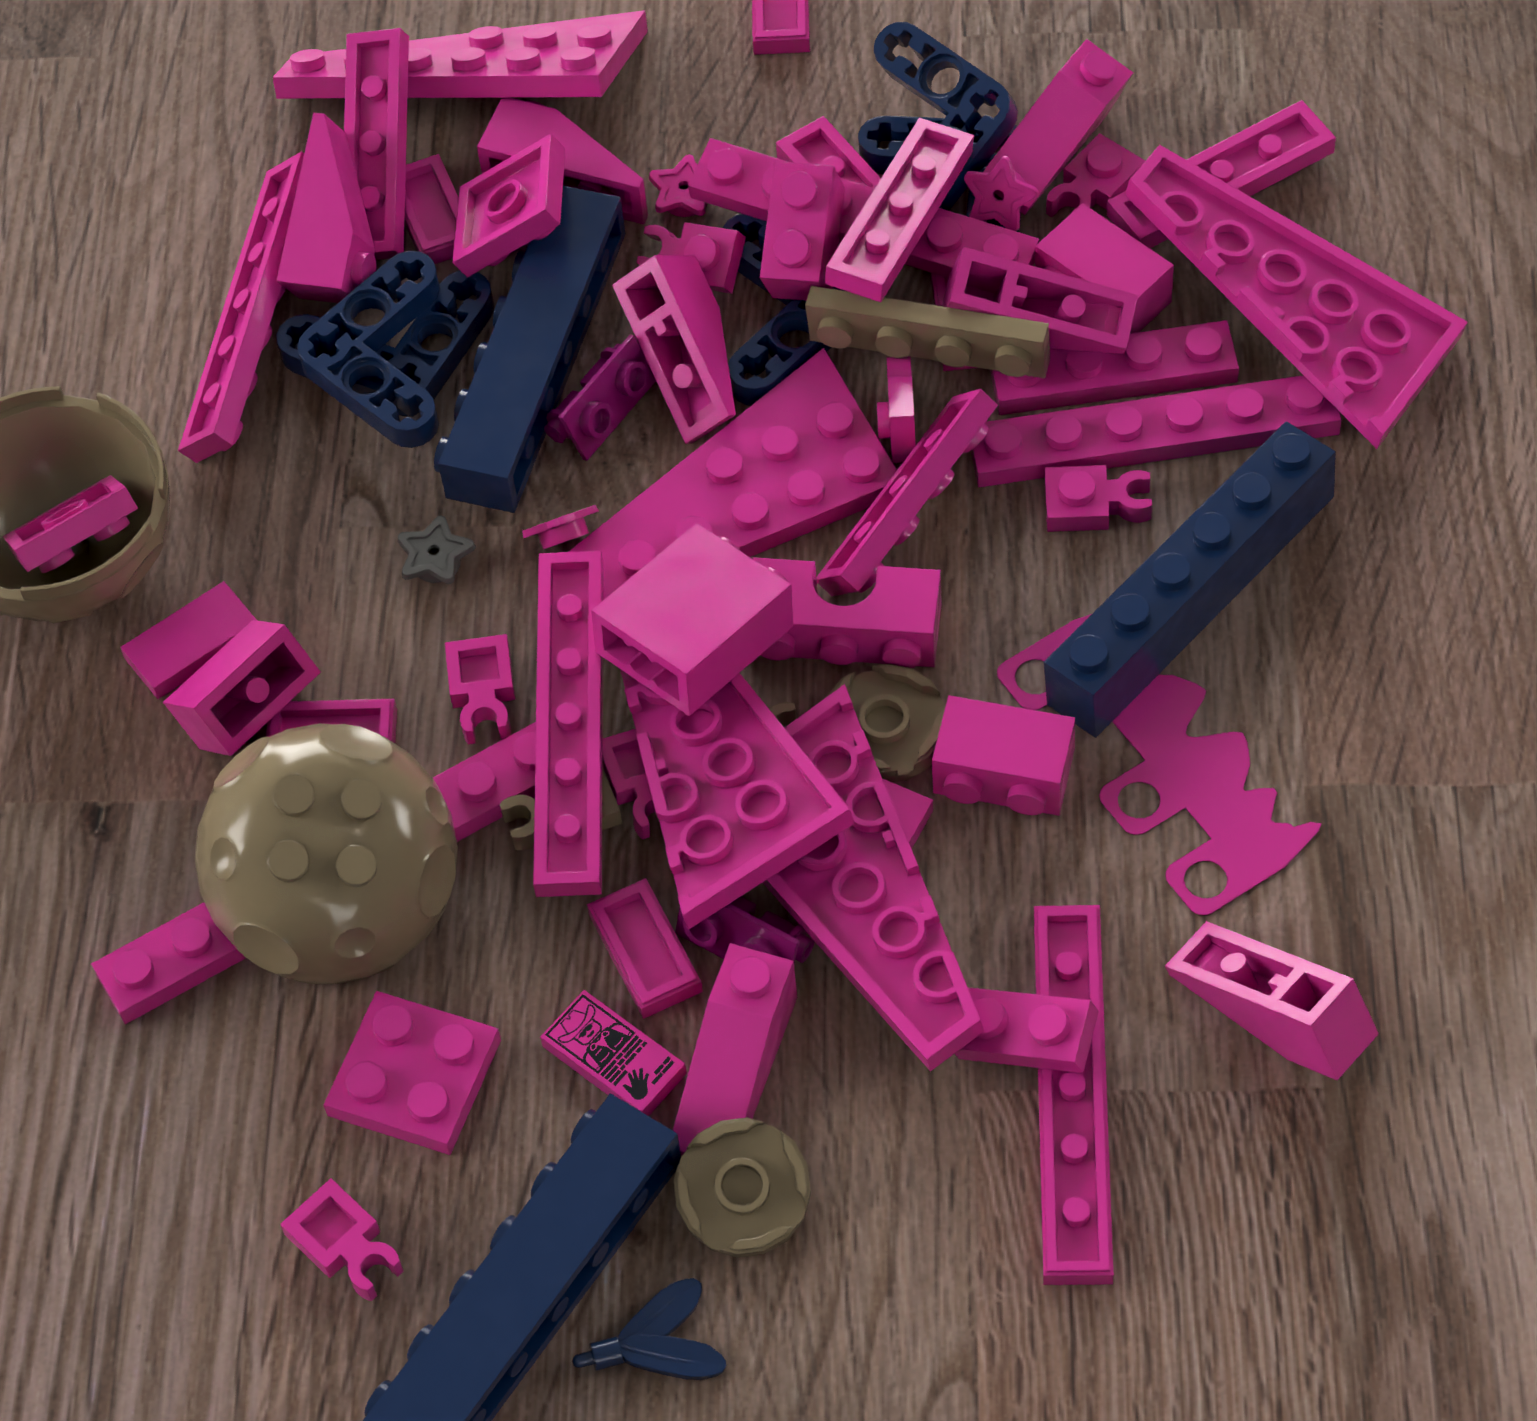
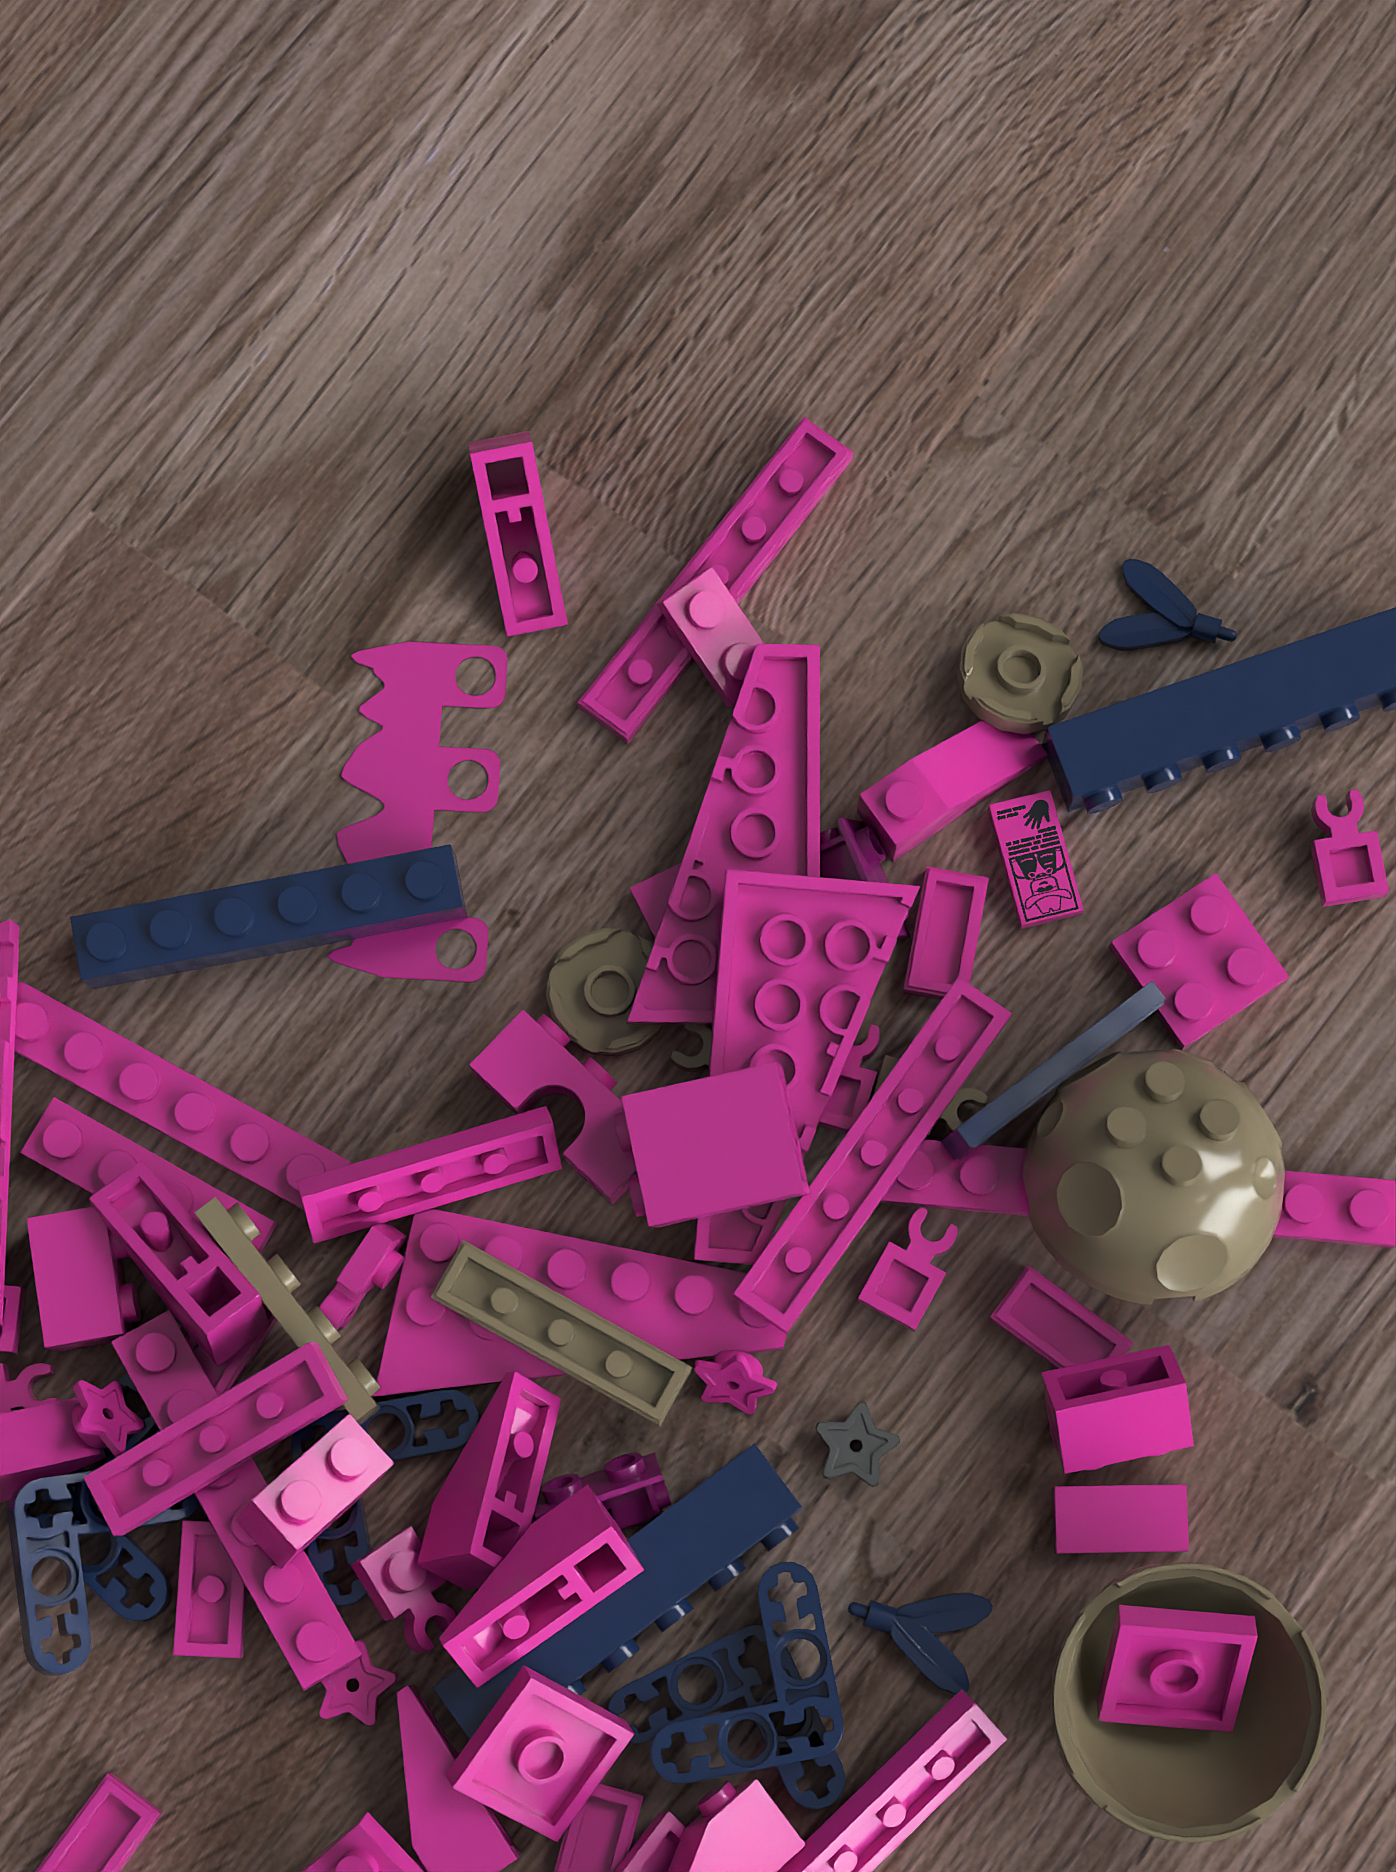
camera: 145 degrees left, 20 degrees up
dark pink brick [932,695,1075,816] -> none
dark pink plate [1044,465,1152,532] -> none
none -> dark tan tile [431,1240,692,1427]
none -> dark pink slope [439,1484,644,1688]
none -> dark blue piece [848,1592,993,1694]
none -> dark blue tile [941,981,1166,1160]

